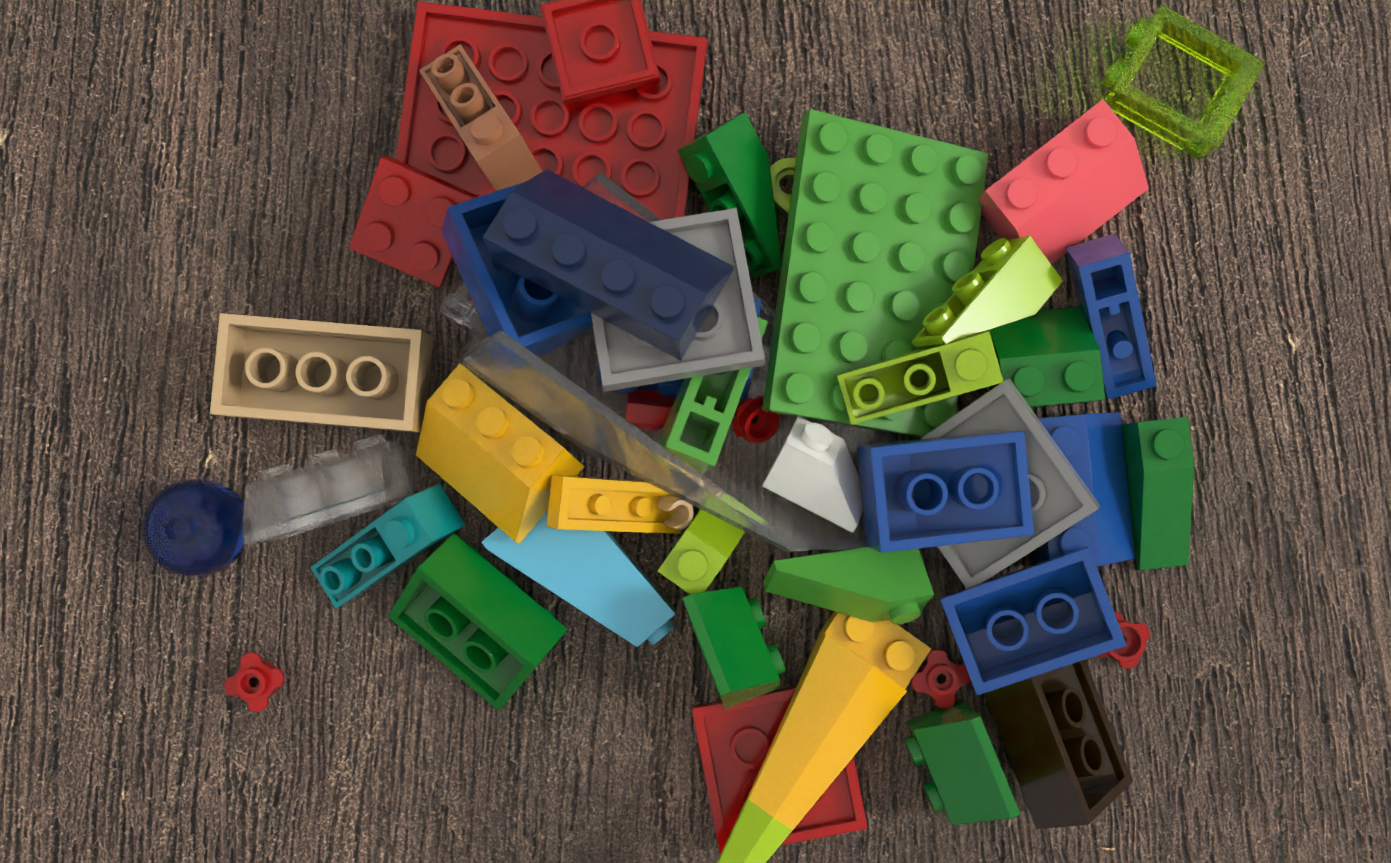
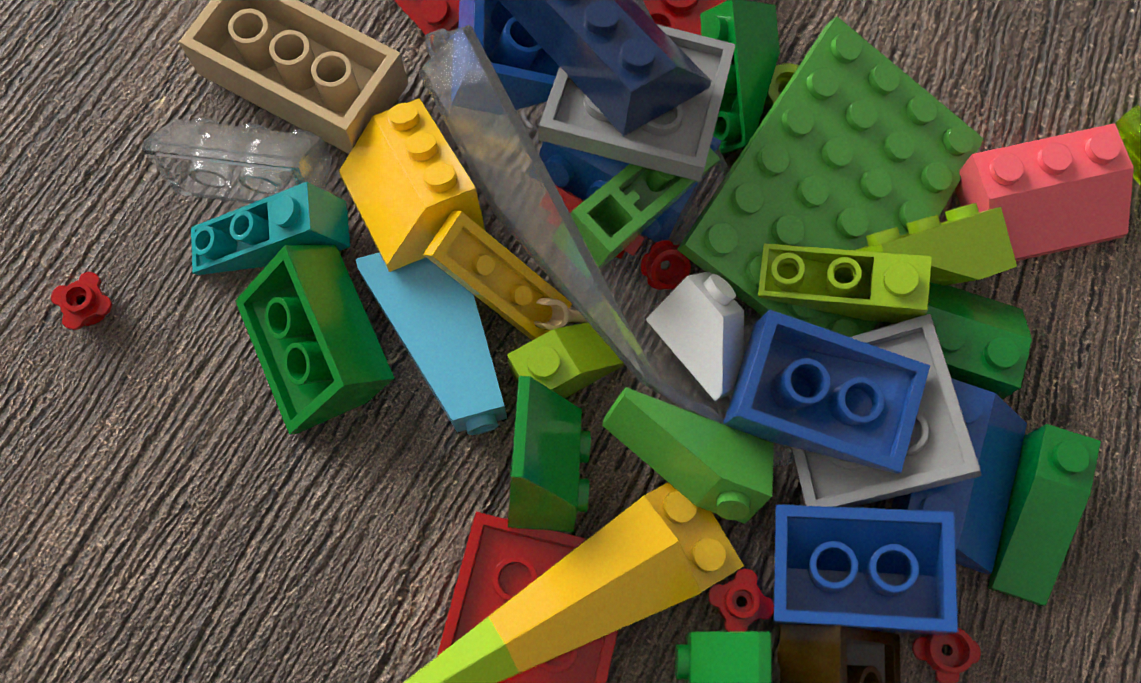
camera: 20 degrees right, 15 degrees down
clear blue cylinder [141,479,250,577] -> none
blue slope [1066,233,1157,399] -> none

